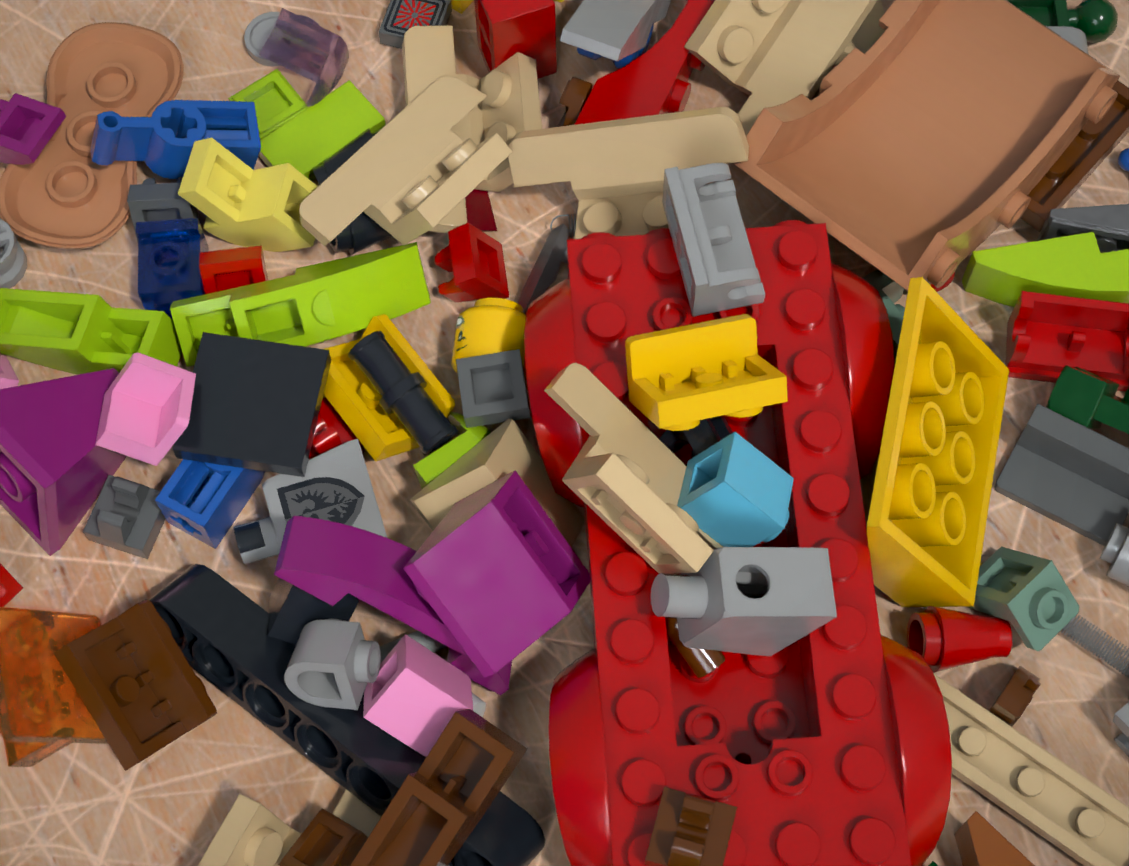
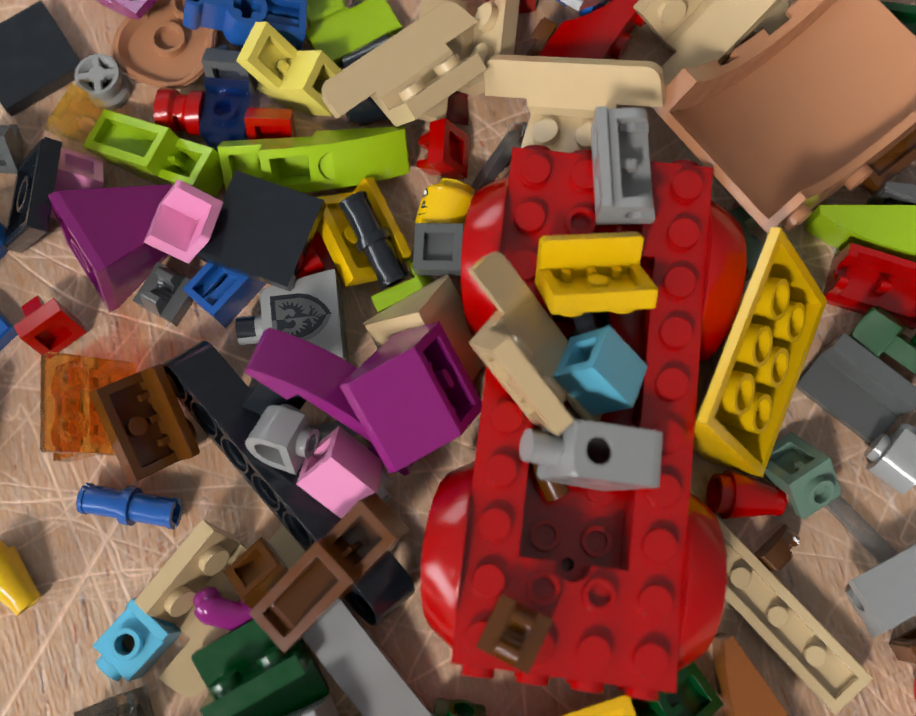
camera: 15 degrees right, 10 degrees up
none -> blue pin [76,482,183,530]
none -> red wheel [153,88,213,137]

